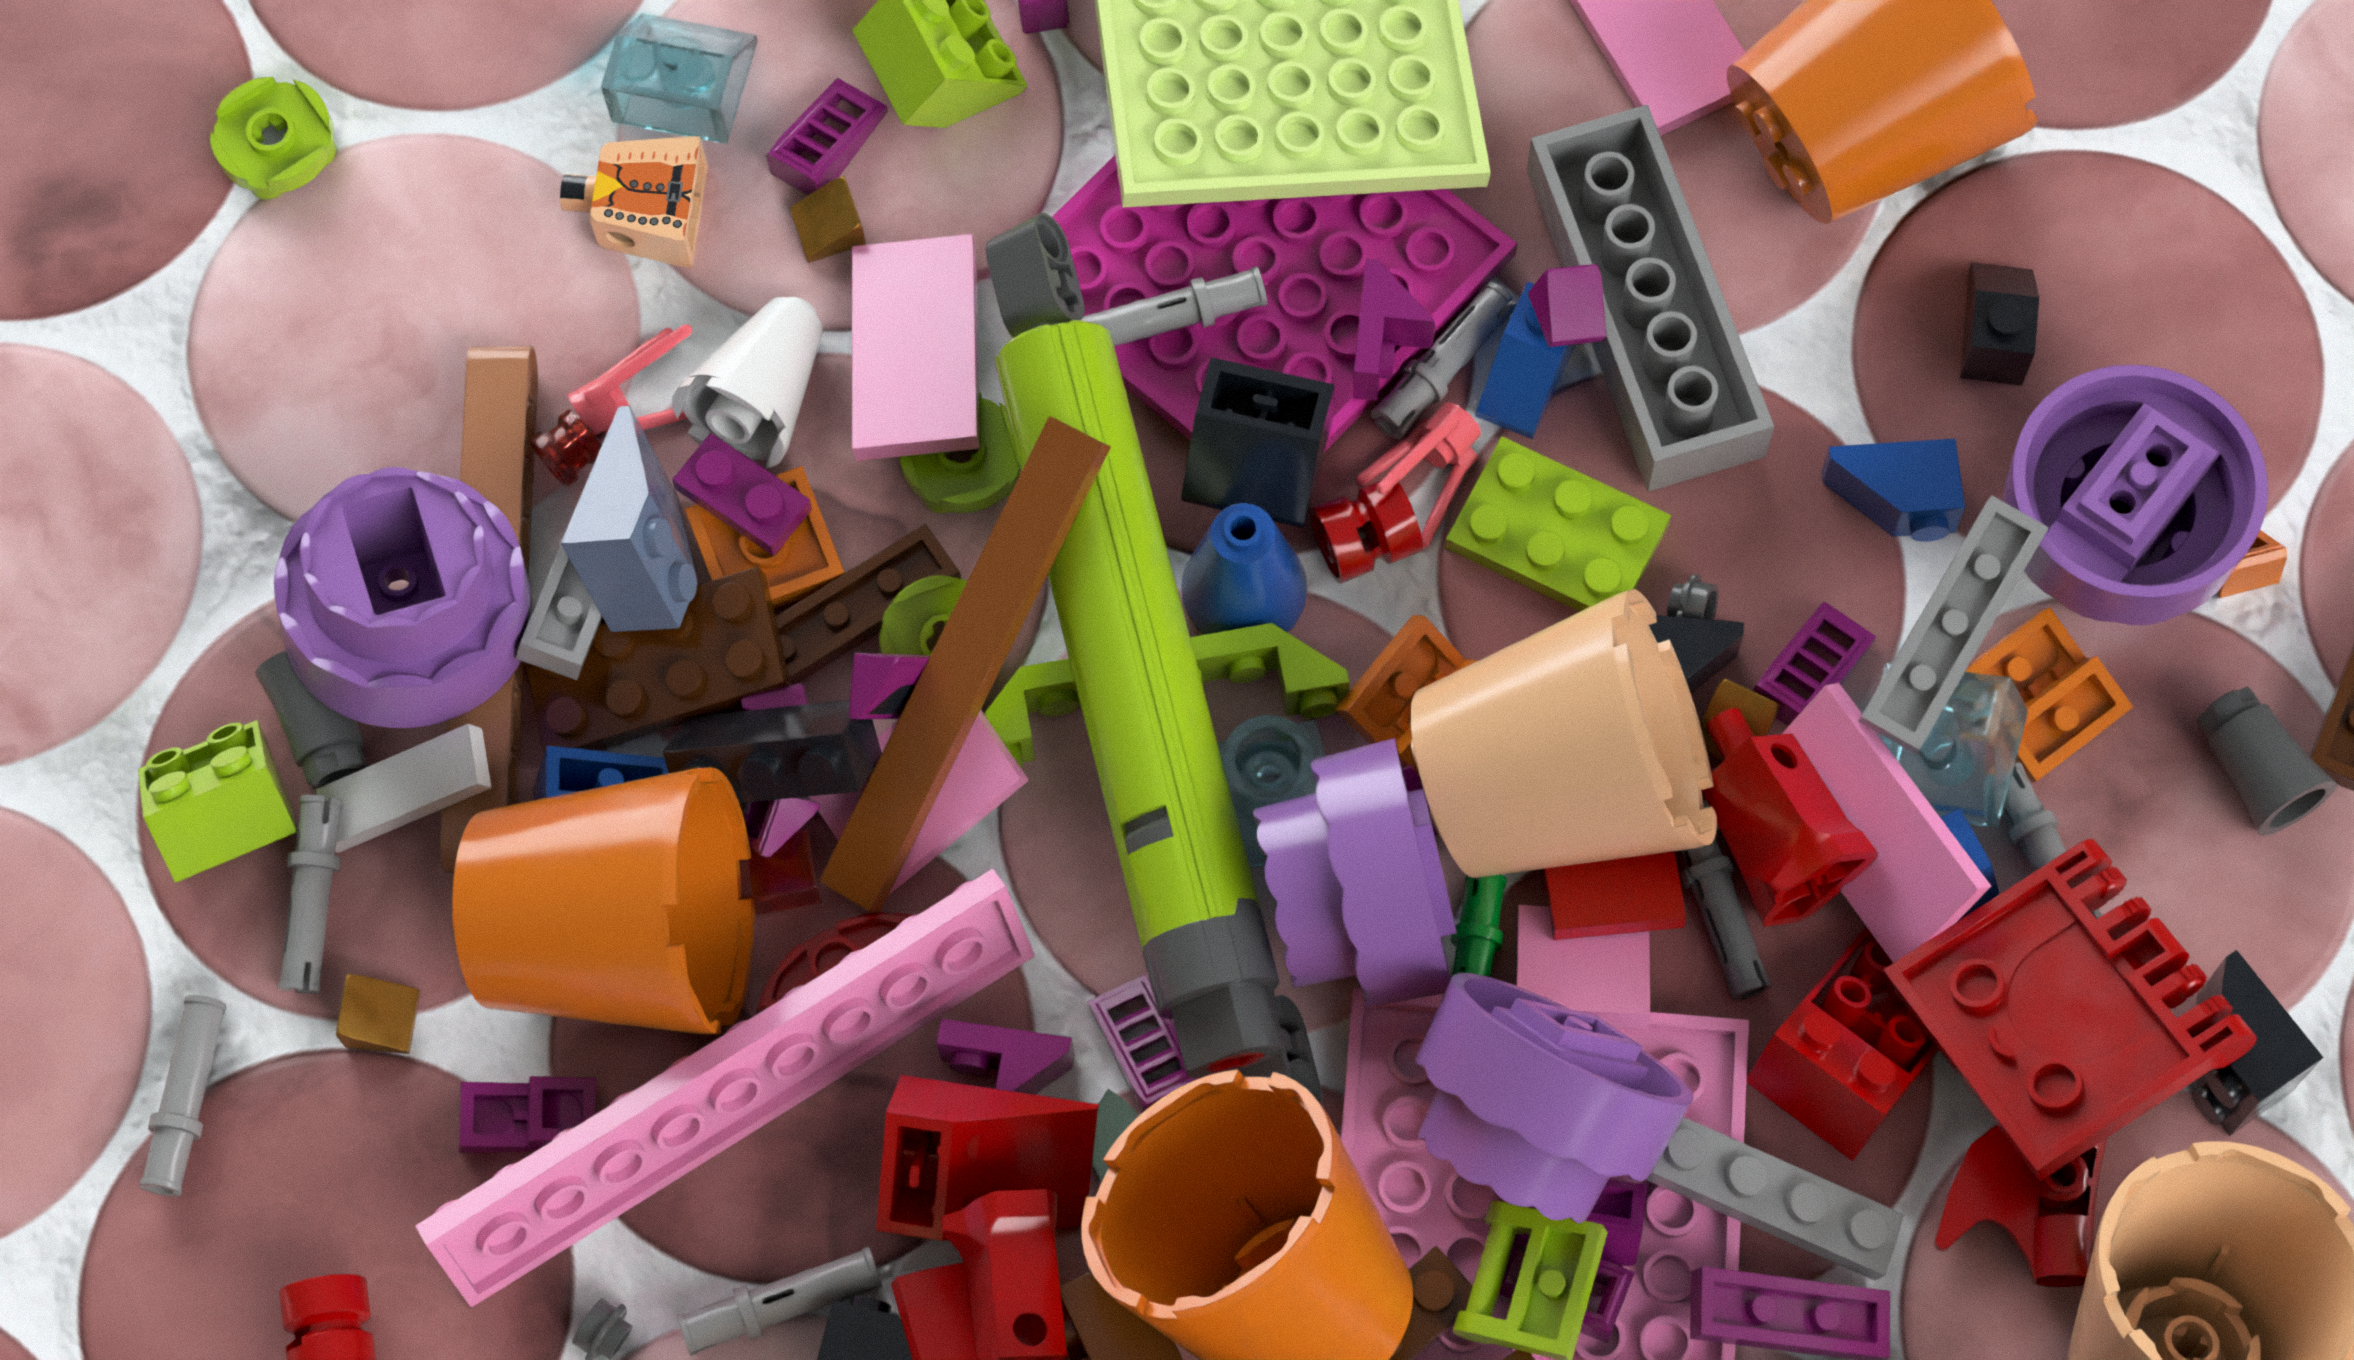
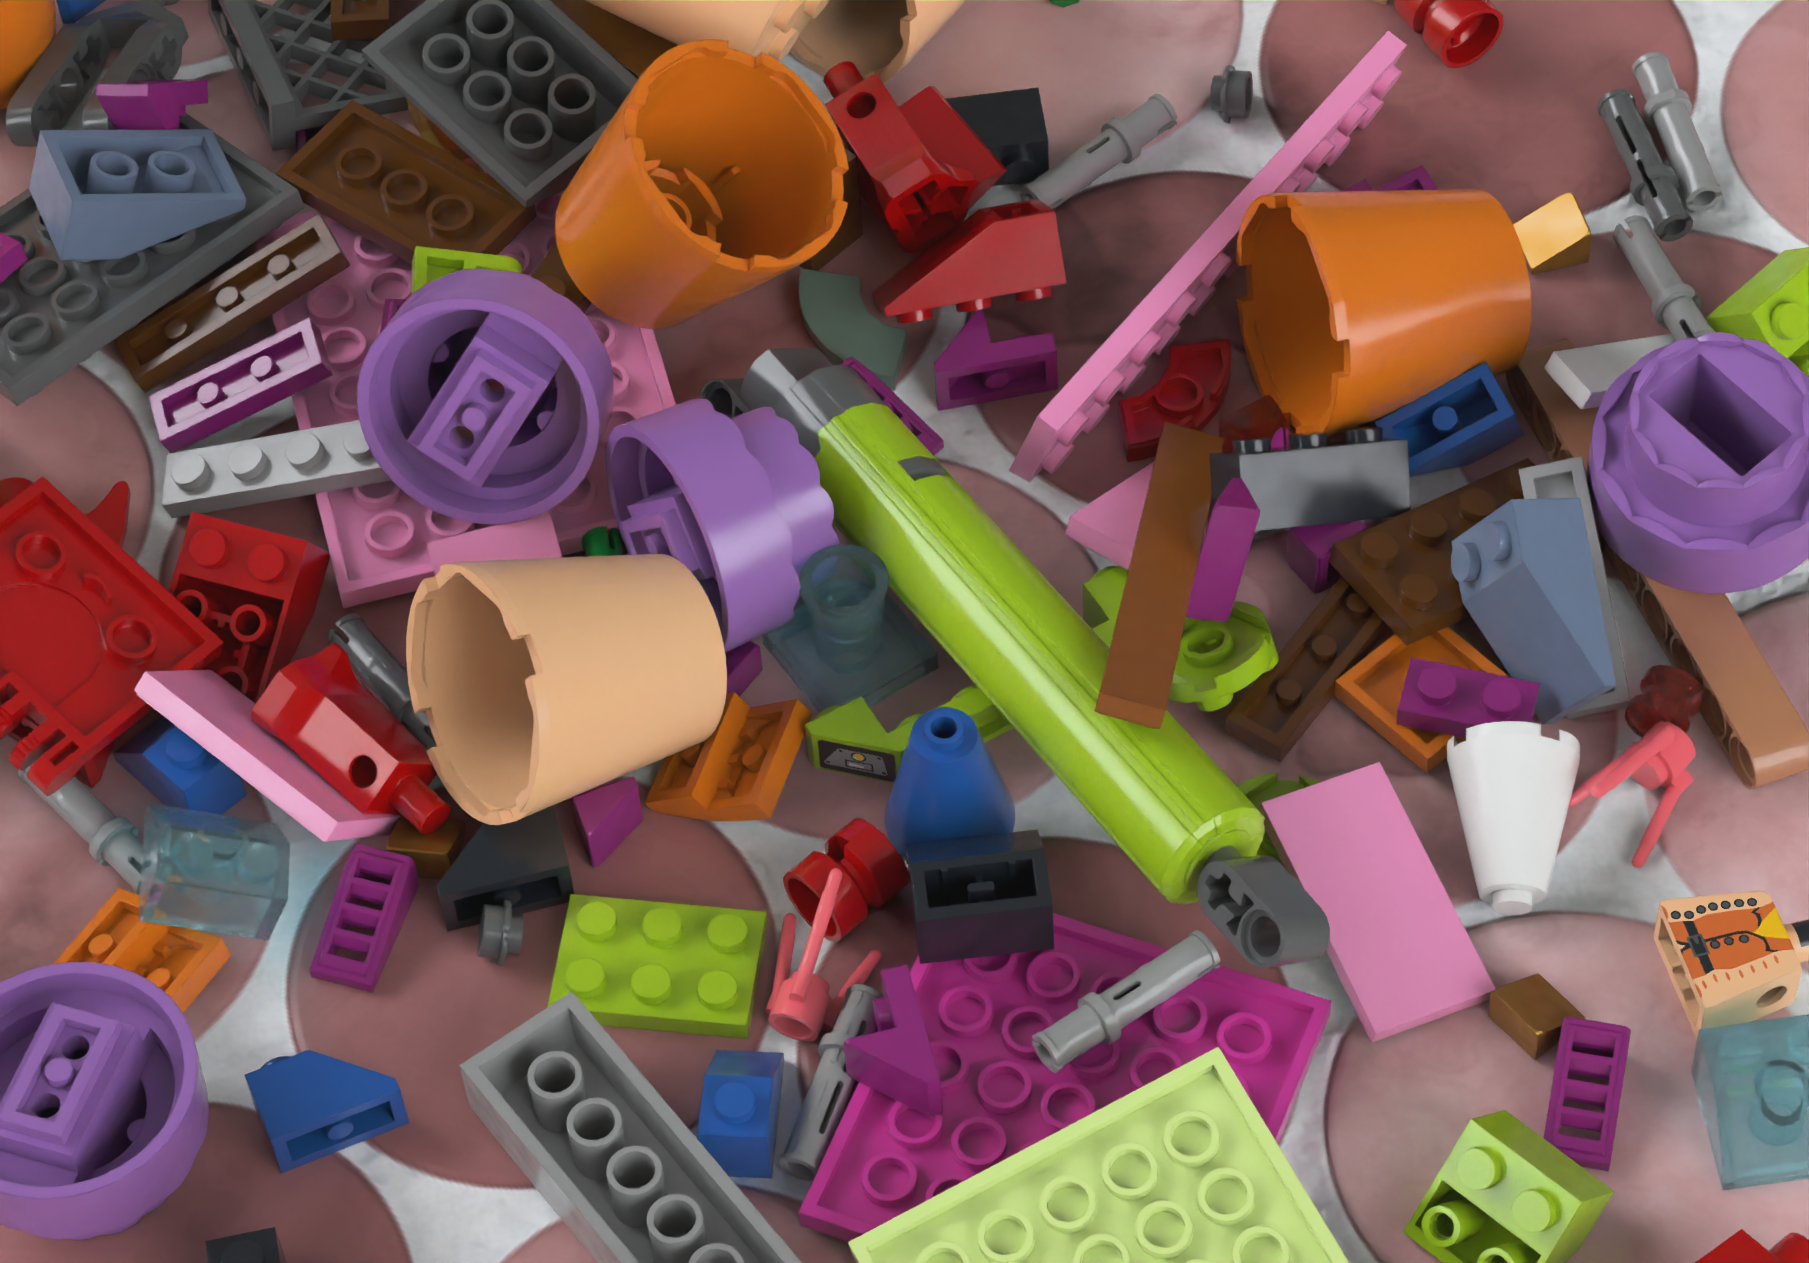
camera: 160 degrees right, 15 degrees down
magenta slope [1528,264,1606,347] -> none
light grey plate [1858,495,2049,754] -> none
none -> dark grey pin [1597,89,1693,242]

